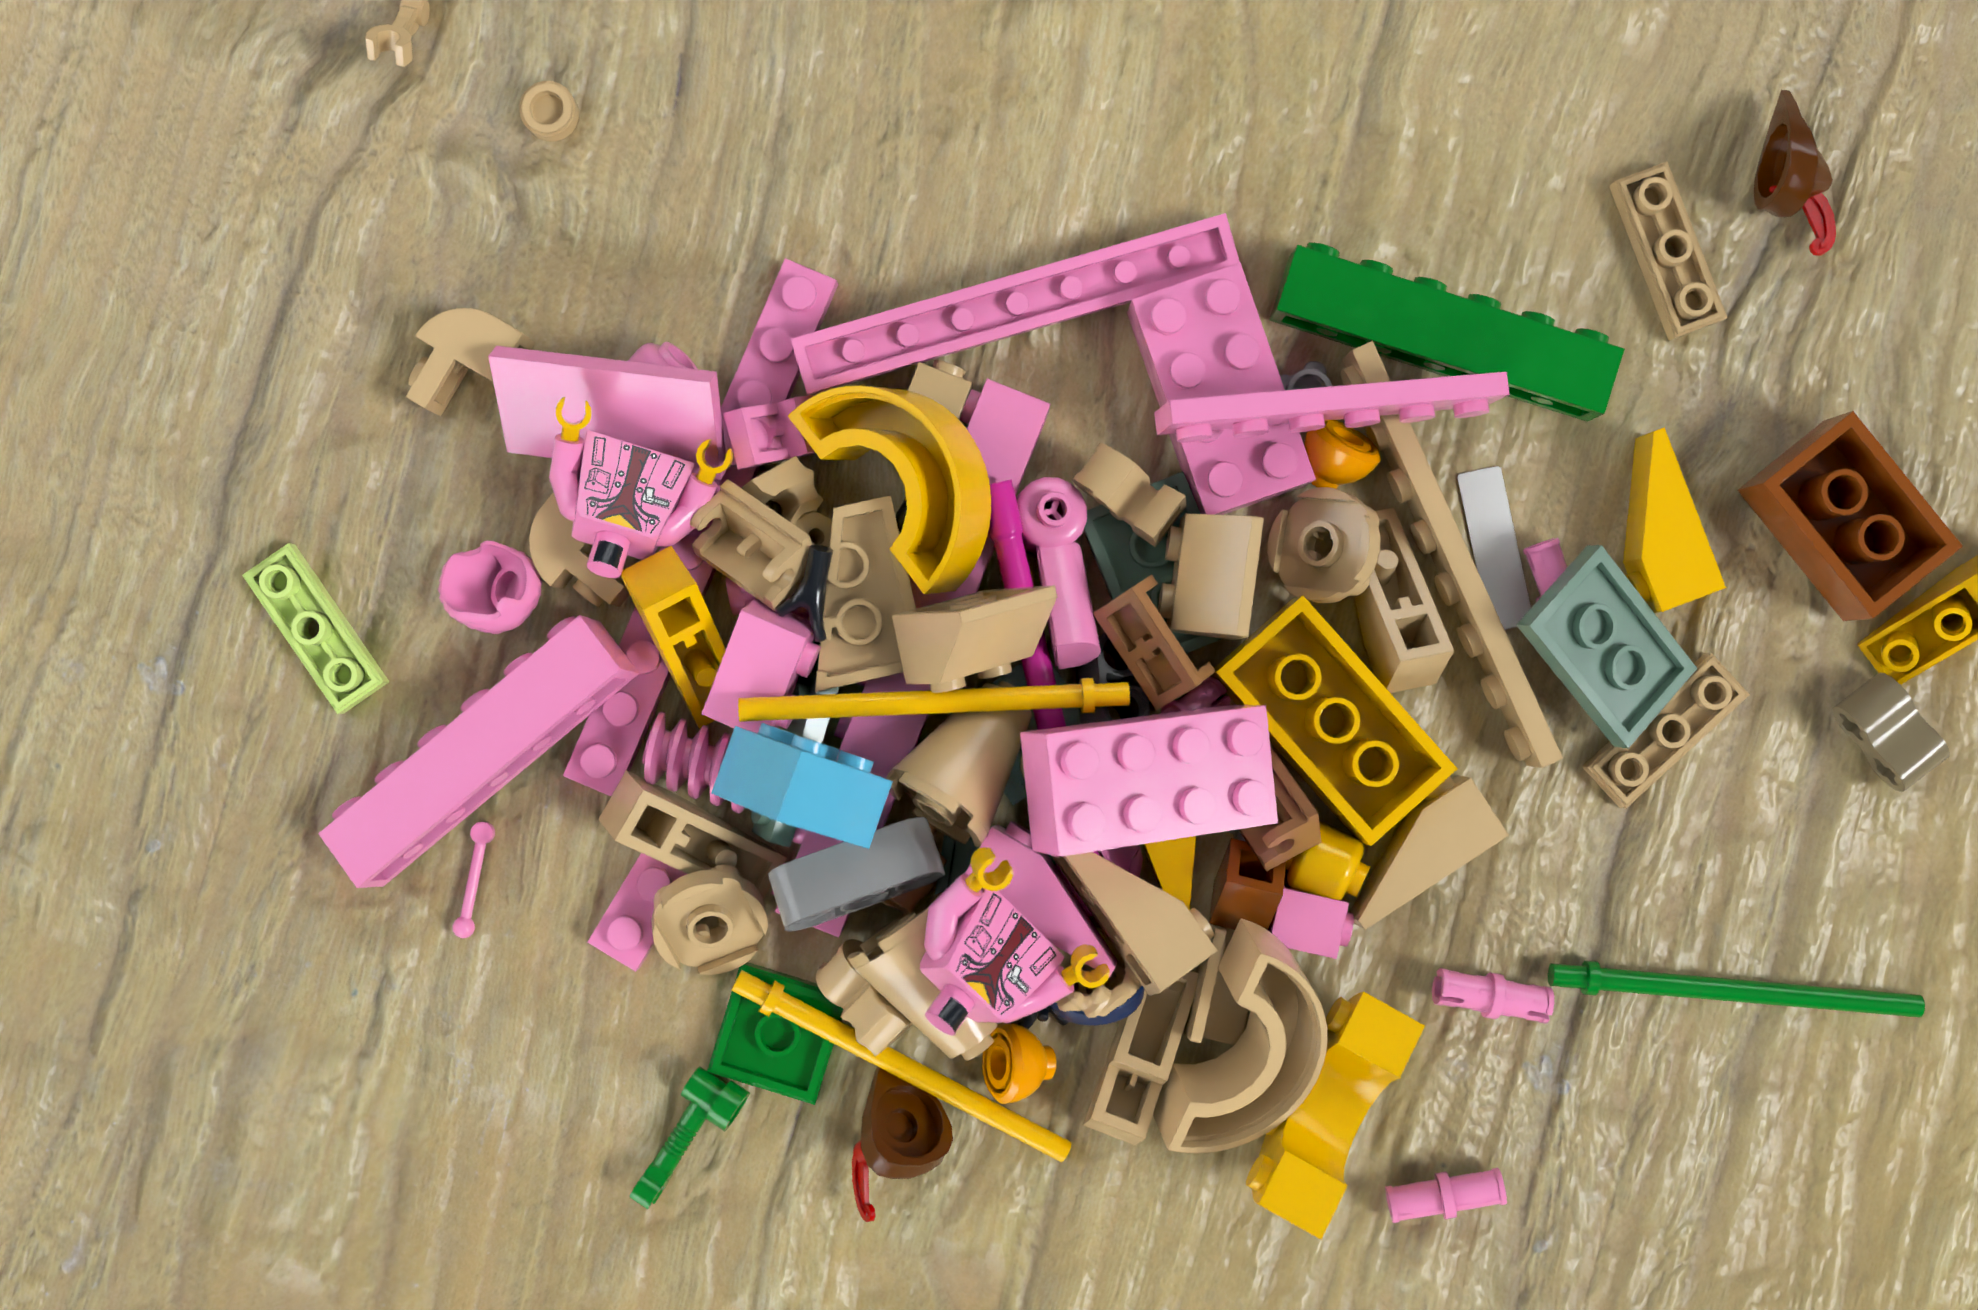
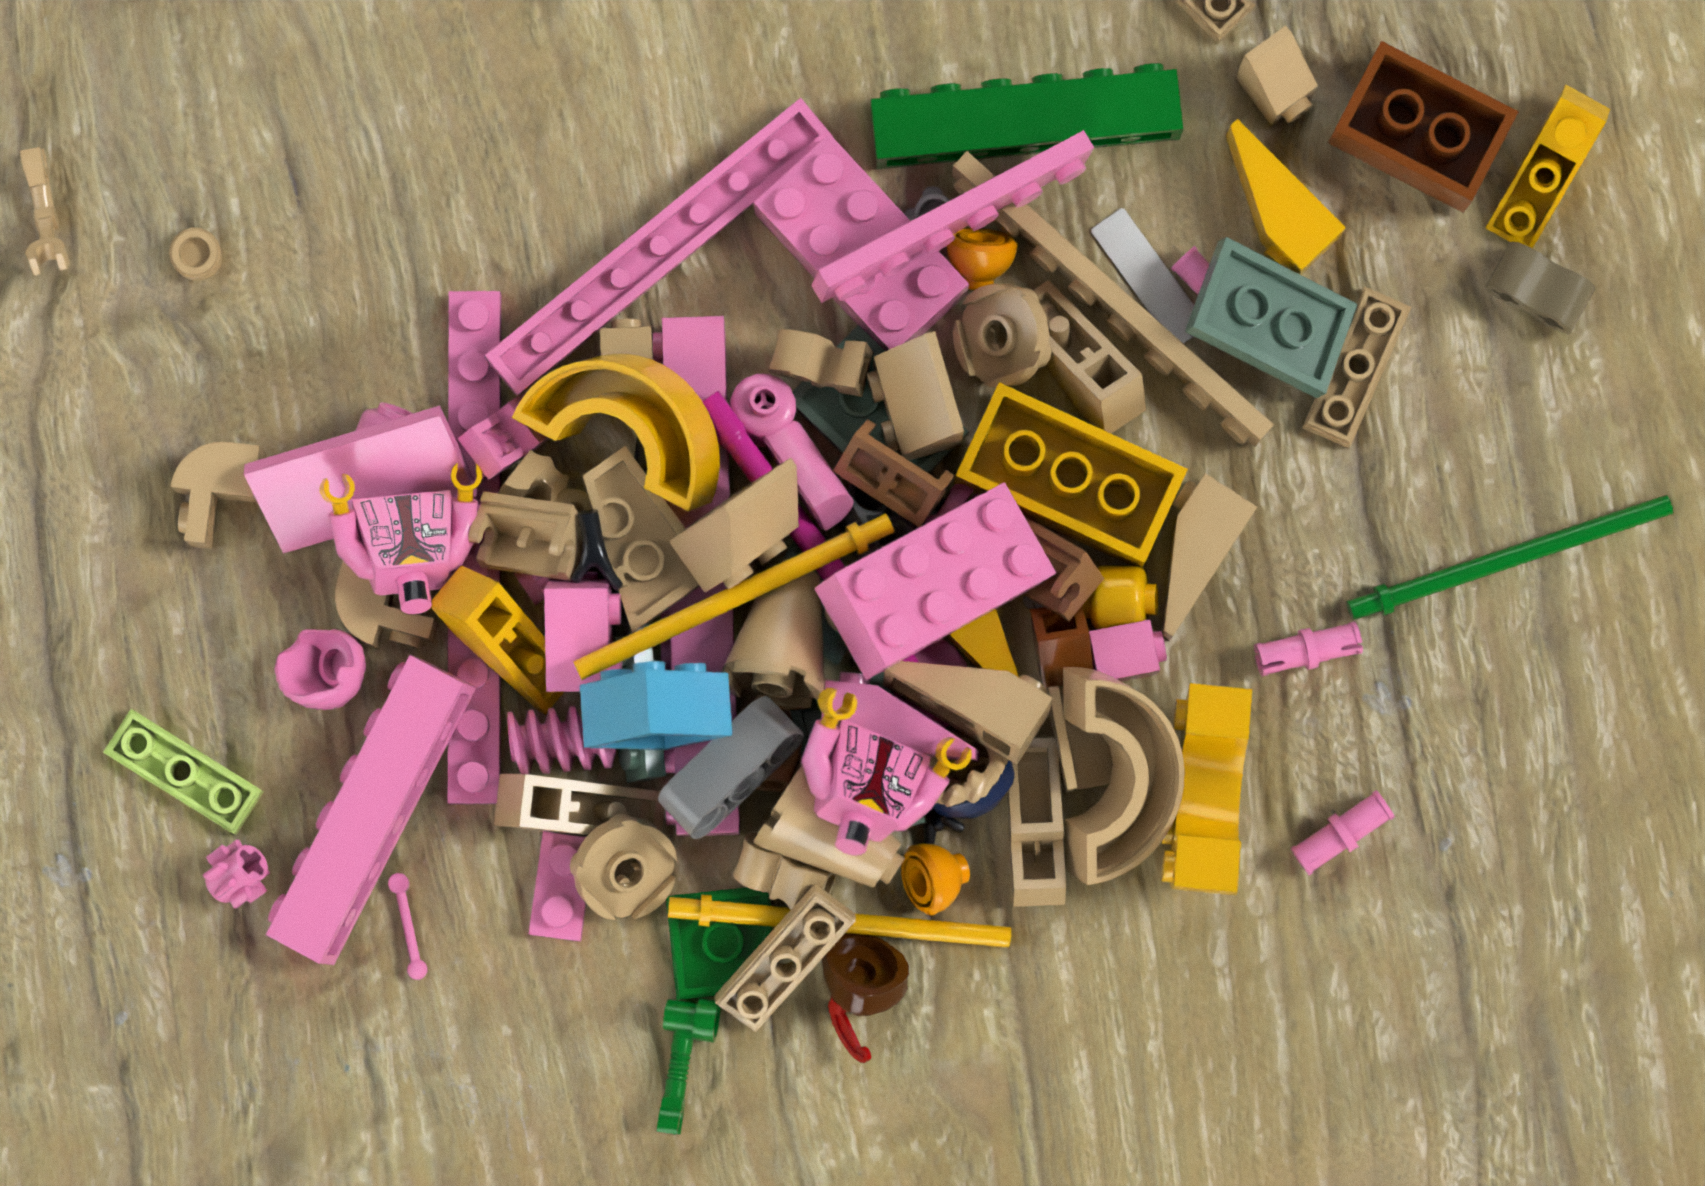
camera: 25 degrees left, 5 degrees down
none -> bright pink gear [203,839,270,909]
none -> tan tile [715,884,856,1032]
none -> tan slope [1235,25,1318,126]

